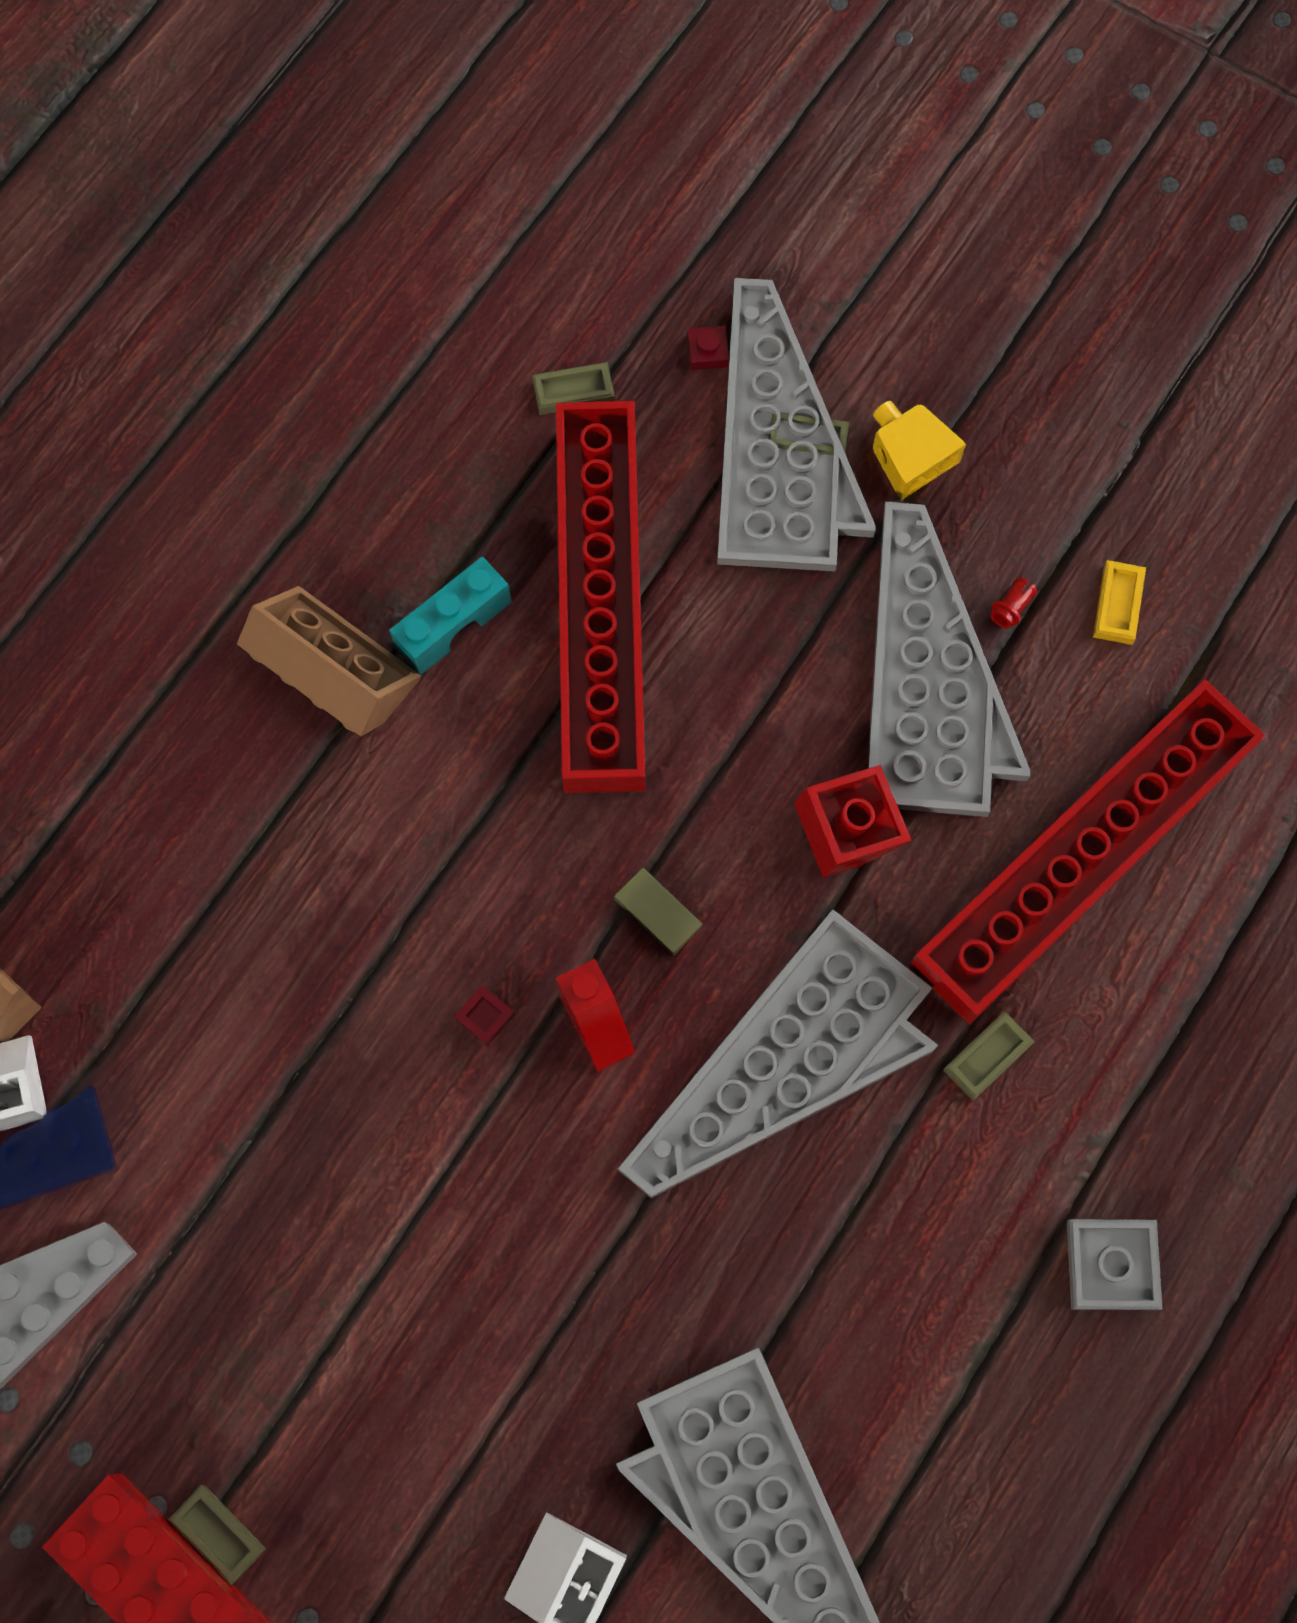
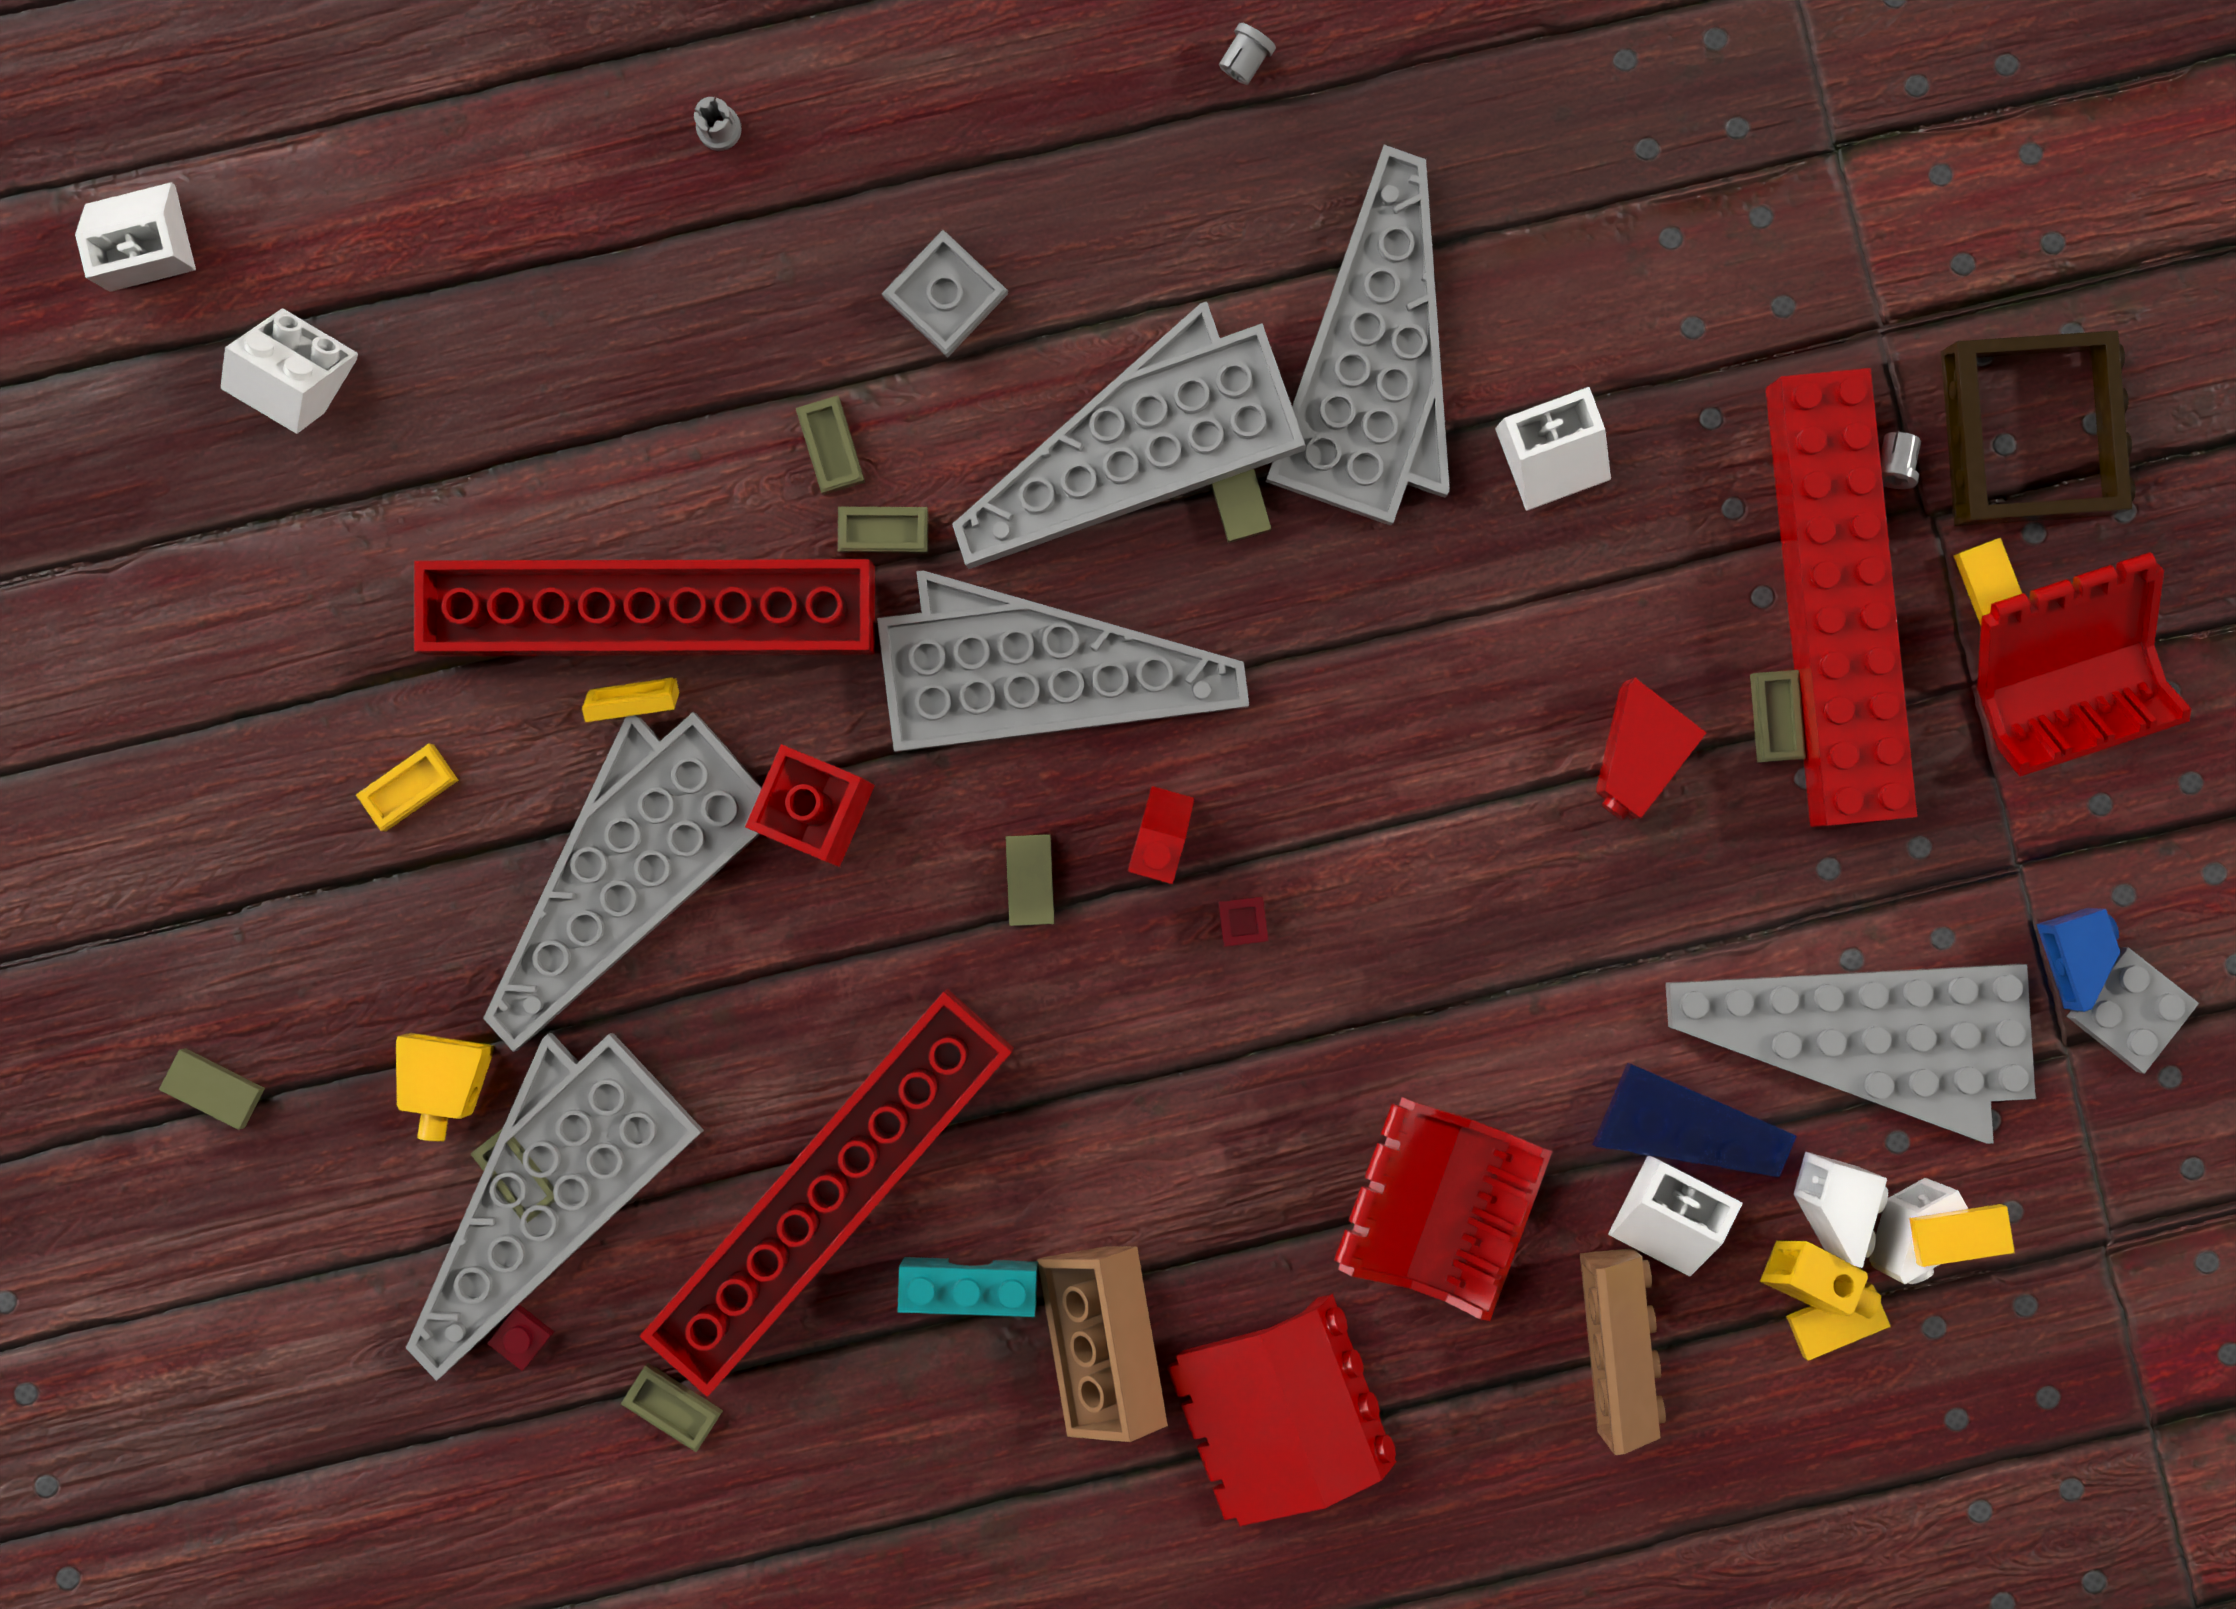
camera: 140 degrees left, 15 degrees up
red pin [990,577,1038,629] -> none
none -> olive tile [159,1048,265,1130]
none -> yellow tile [582,677,679,722]
none -> olive tile [796,395,865,495]
none -> light grey wing [952,301,1306,569]
none -> red hinge [1167,1294,1396,1526]
none -> olive tile [1211,469,1271,543]
none -> red hinge [1334,1097,1553,1321]
none -> red slope [1596,678,1706,820]

